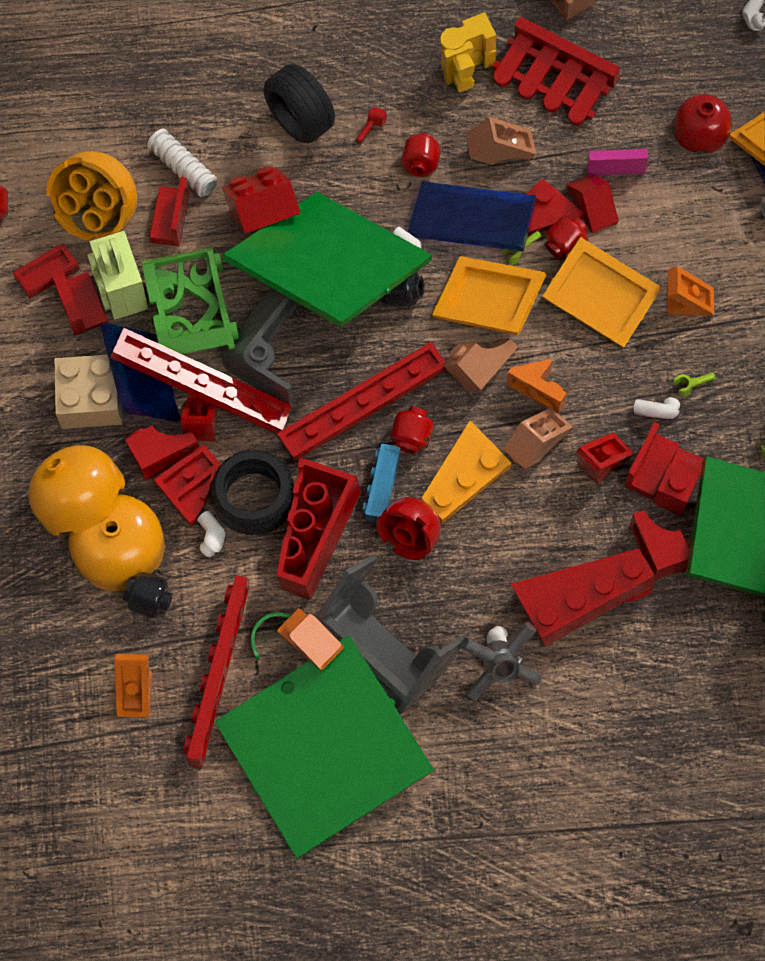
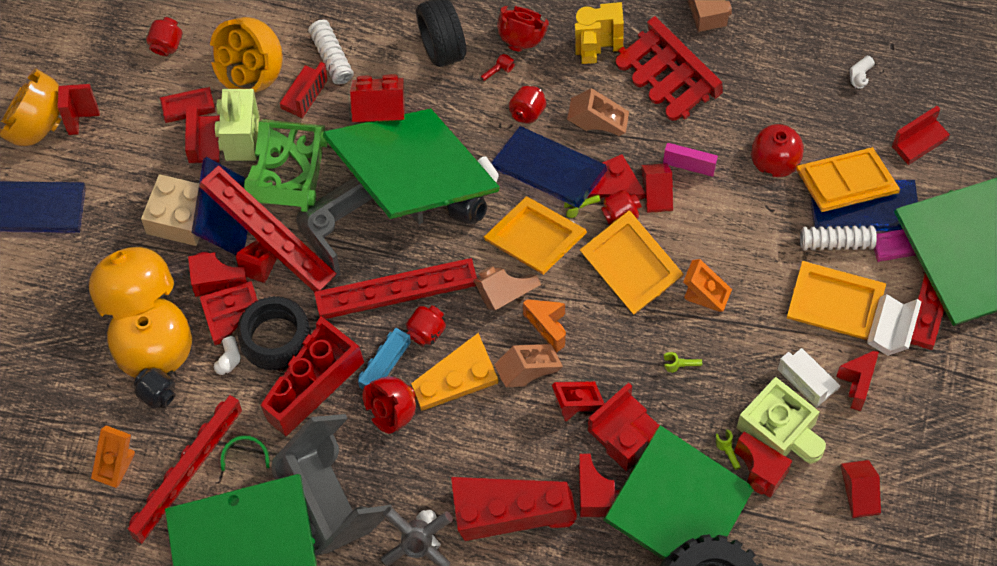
camera: 20 degrees right, 5 degrees down
orange slope [277,608,344,671] -> none
white arm [634,397,680,419] -> none
none -> red cylinder [497,6,549,52]

